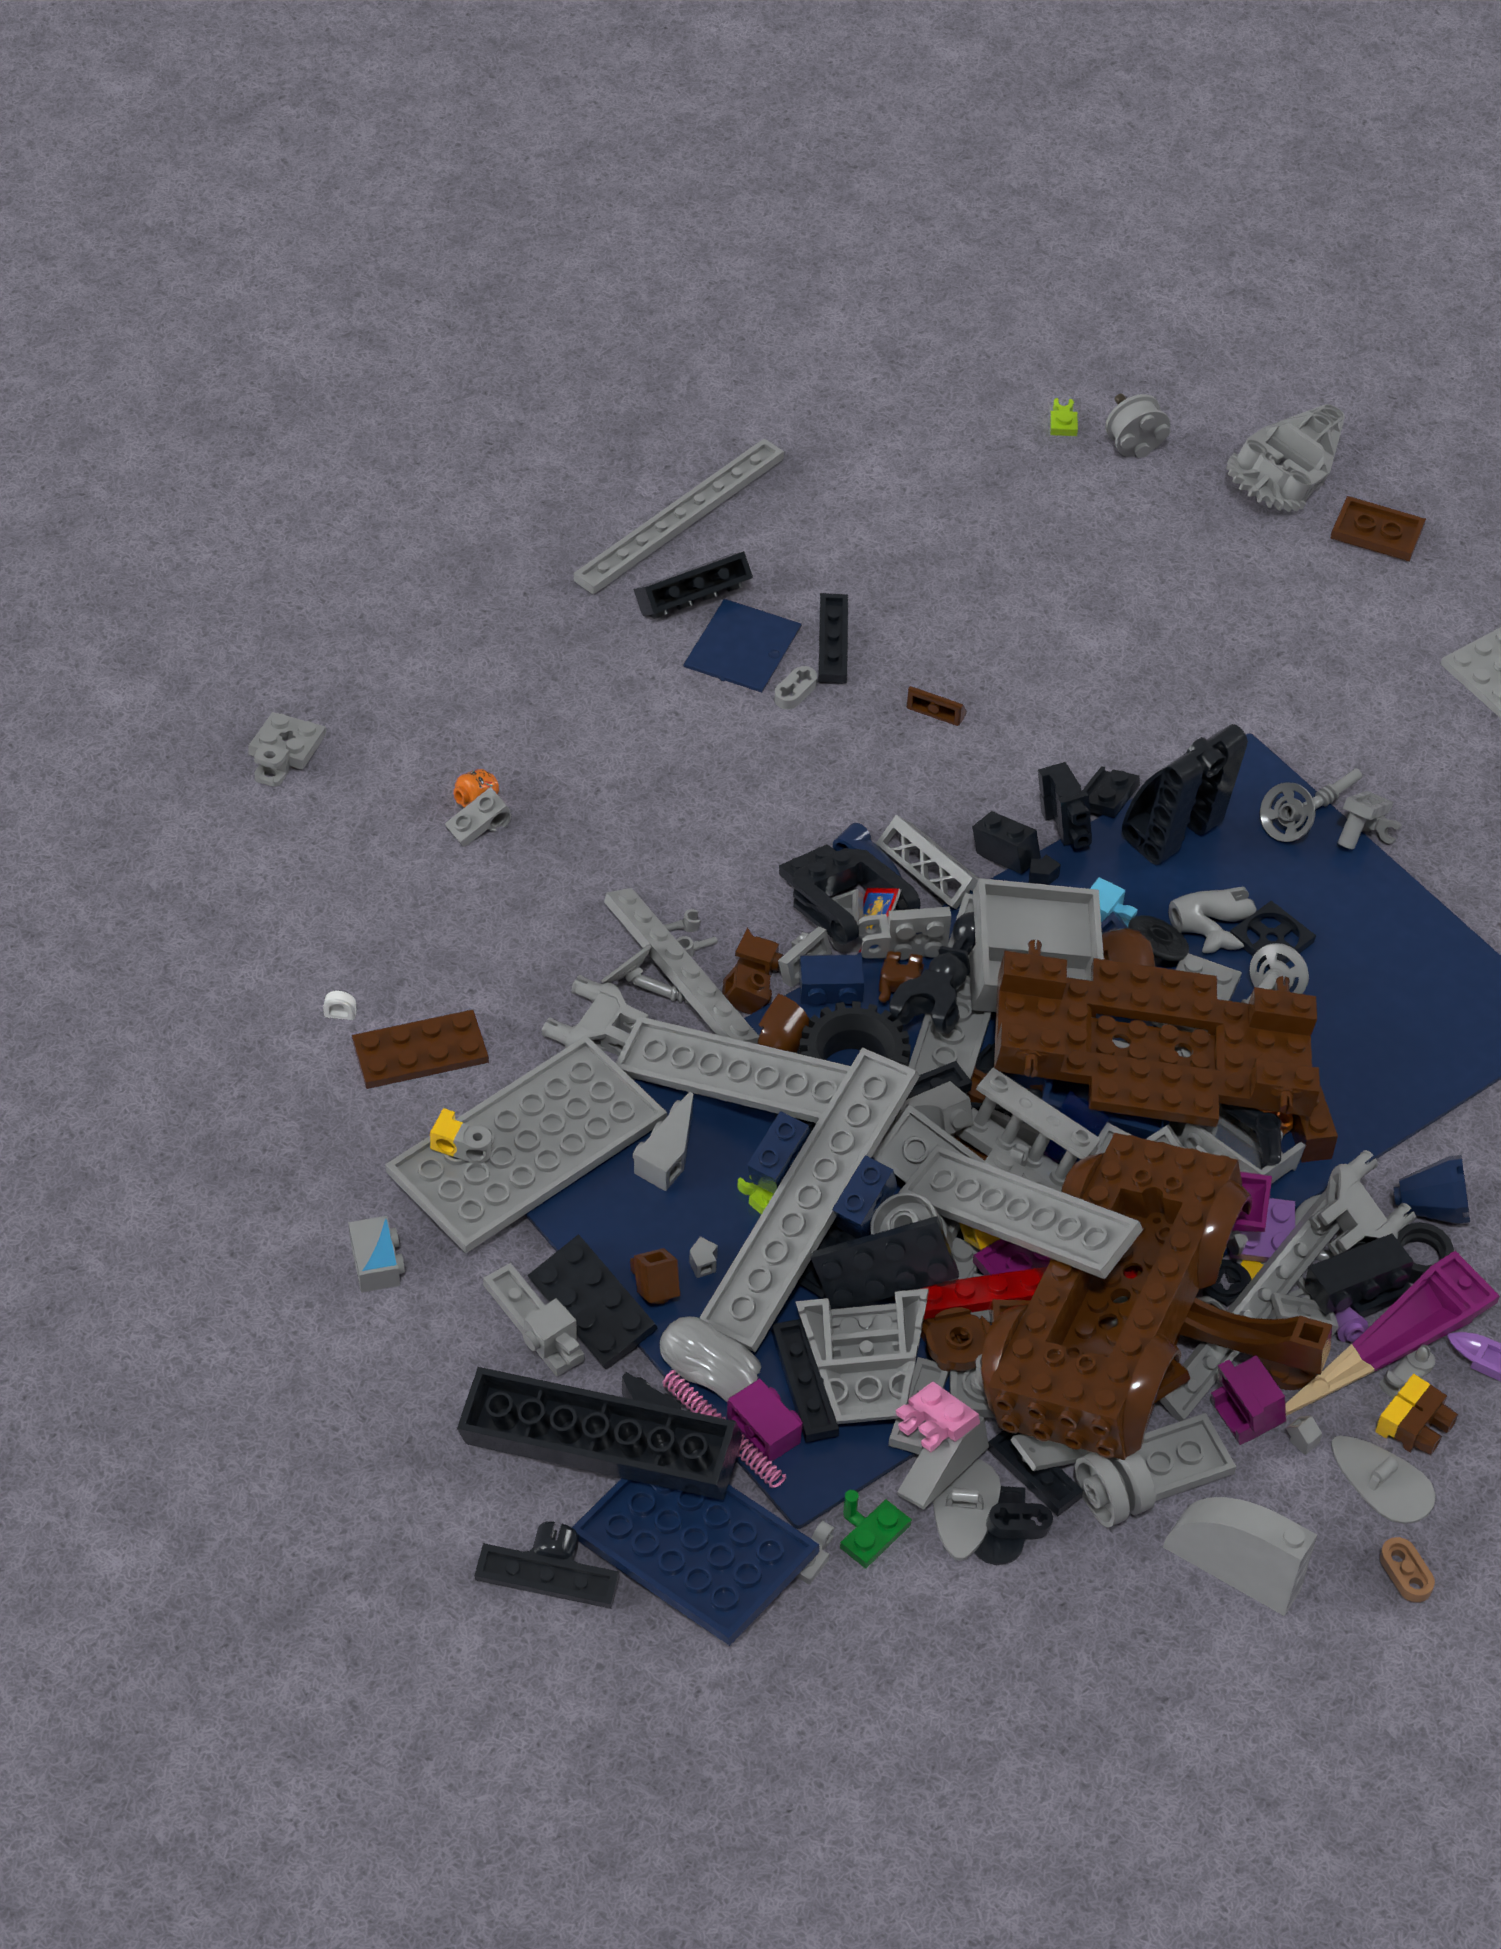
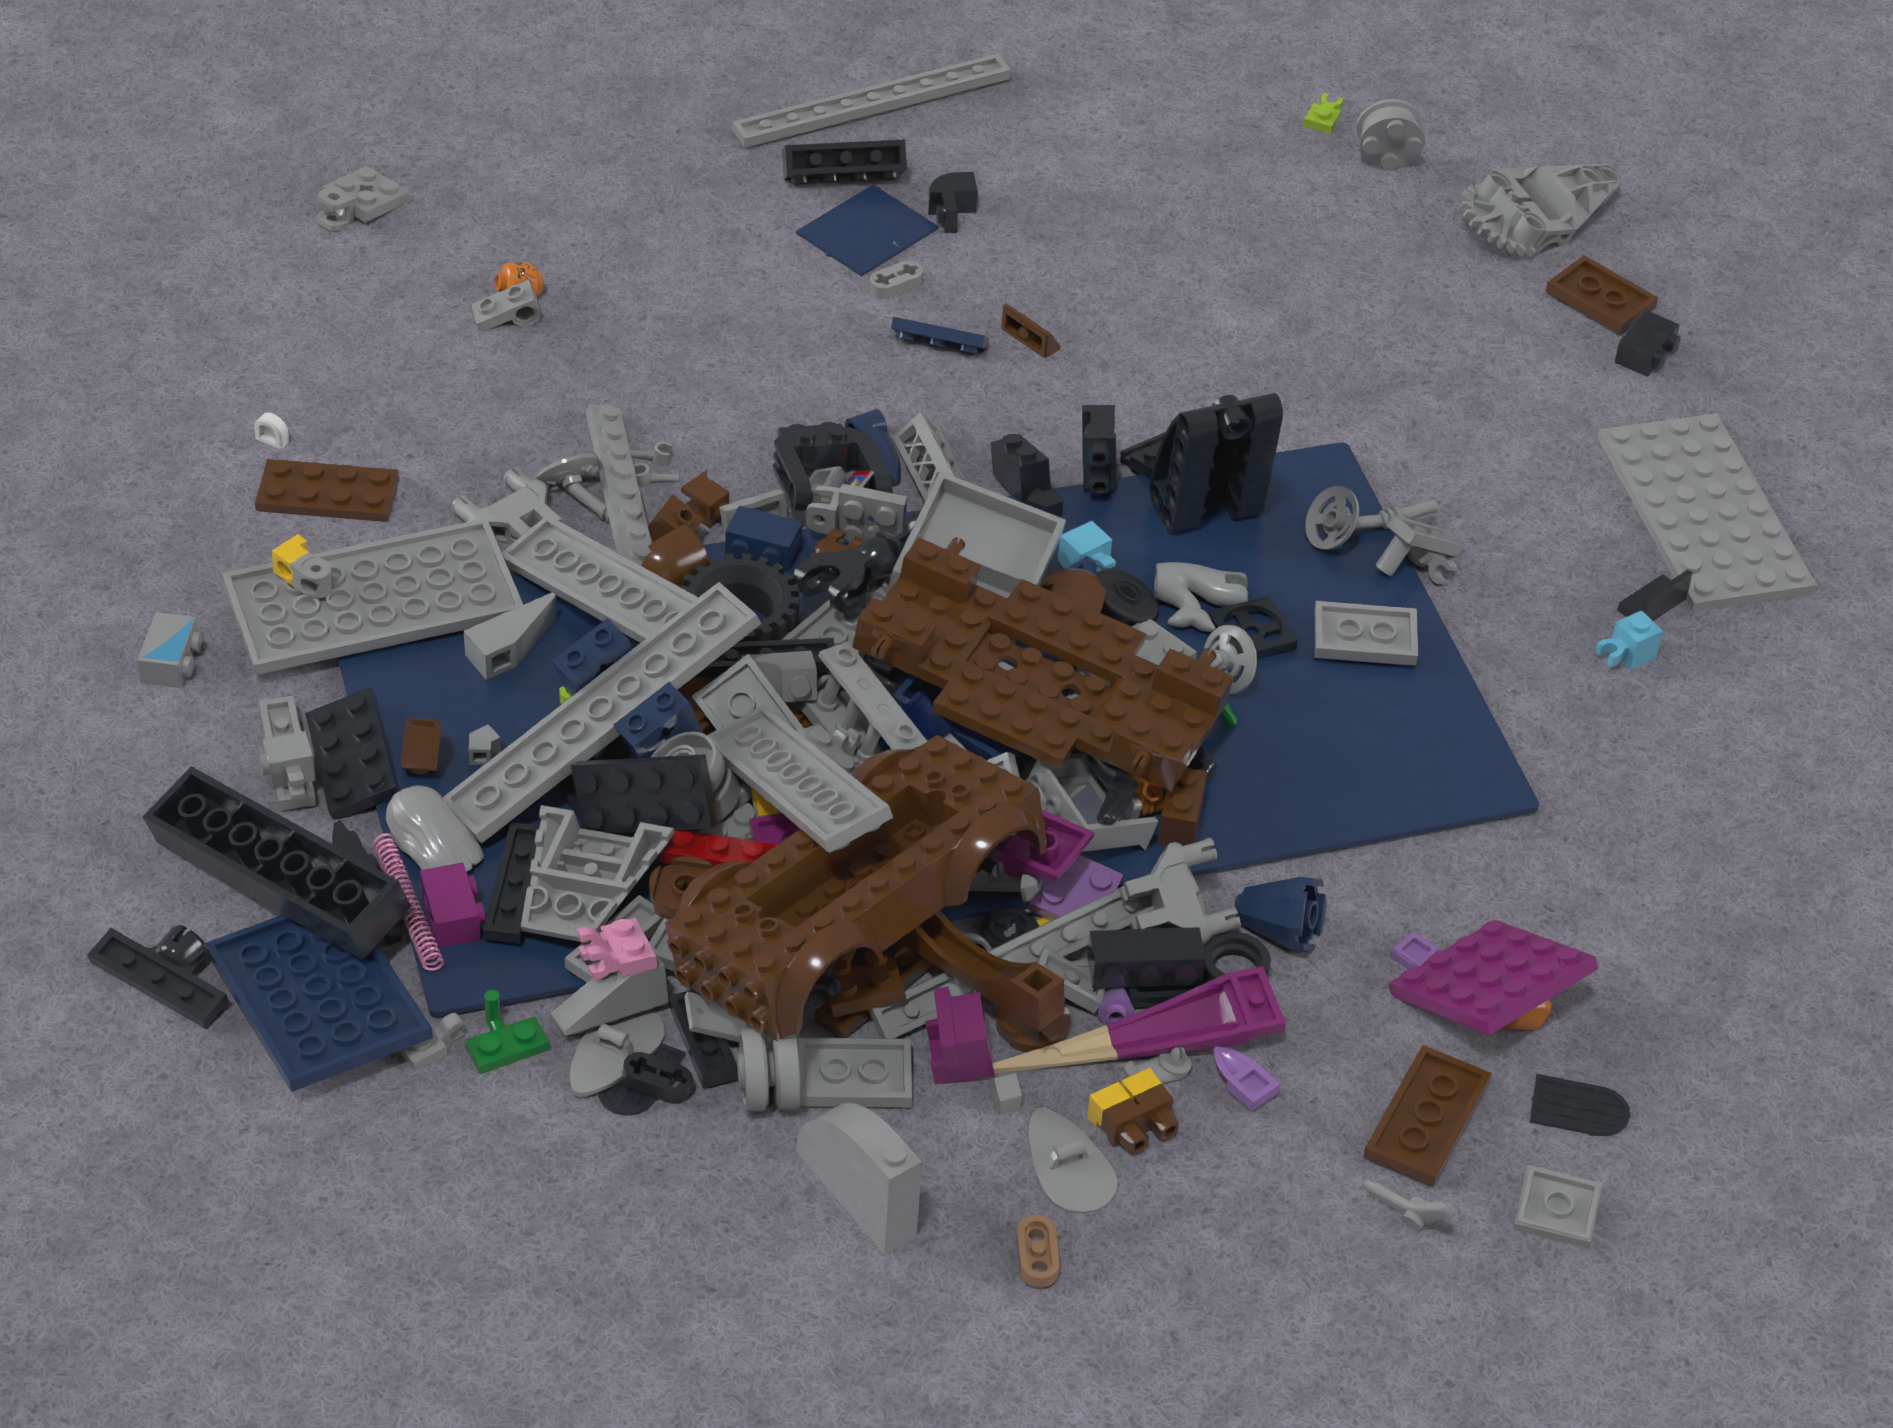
camera: 20 degrees right, 5 degrees down
black plate [818,593,848,683] -> none
none -> dark blue plate [891,316,989,354]
none -> black brick [928,172,978,233]
none -> light grey plate [1314,601,1418,666]
none -> black brick [1615,310,1681,377]

